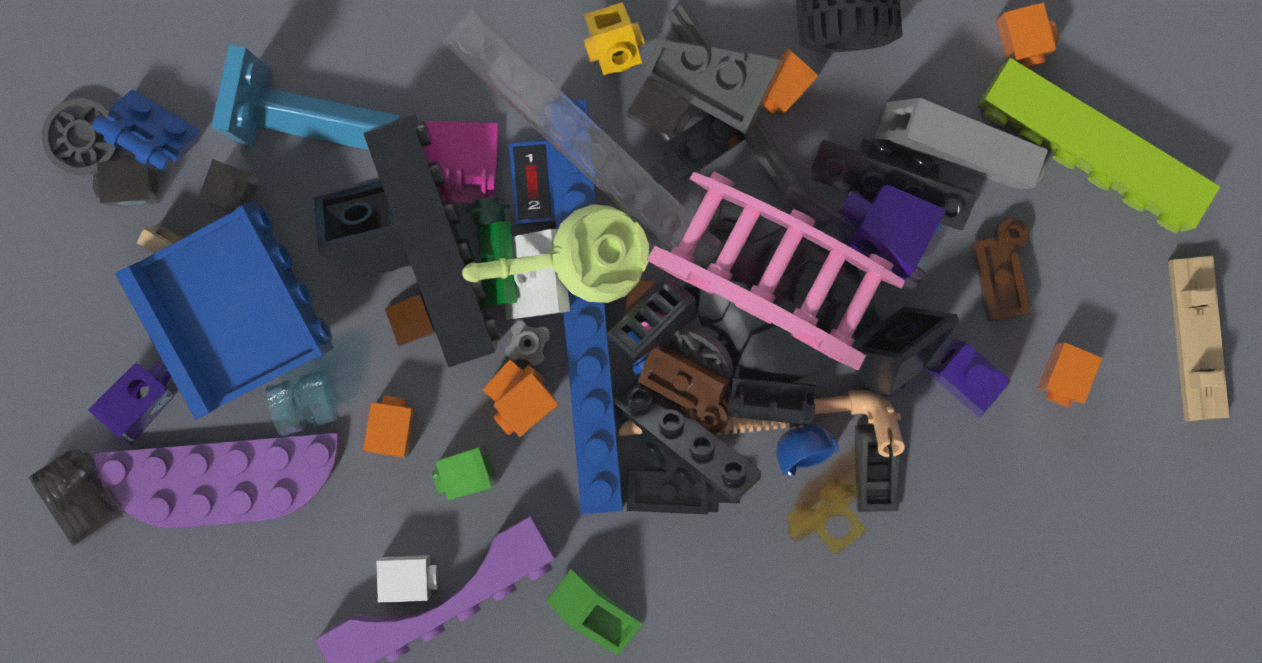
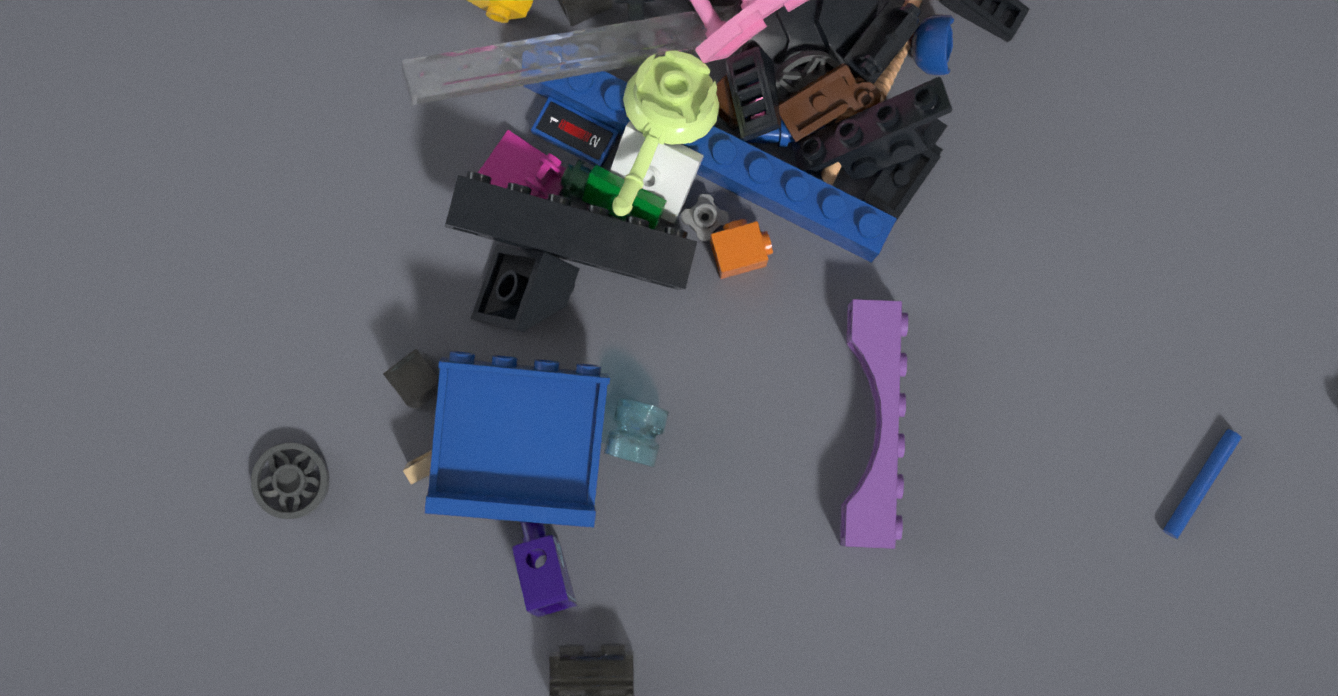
camera: 55 degrees left, 5 degrees down
blue plate [92,89,201,171] -> none
clear smoke brick [92,159,159,207] -> none
medium lavender plate [93,432,340,528] -> none
dark azure piece [211,44,400,150] -> none
orange brick [363,395,416,458] -> none
white brick [376,555,438,602] -> none
reddish brown slope [385,294,436,347] -> none
bright green slope [432,445,498,501] -> none
orange brick [493,372,560,437] -> none
bright green slope [546,569,643,656] -> none
clear yellow bracket [787,480,866,554] -> none

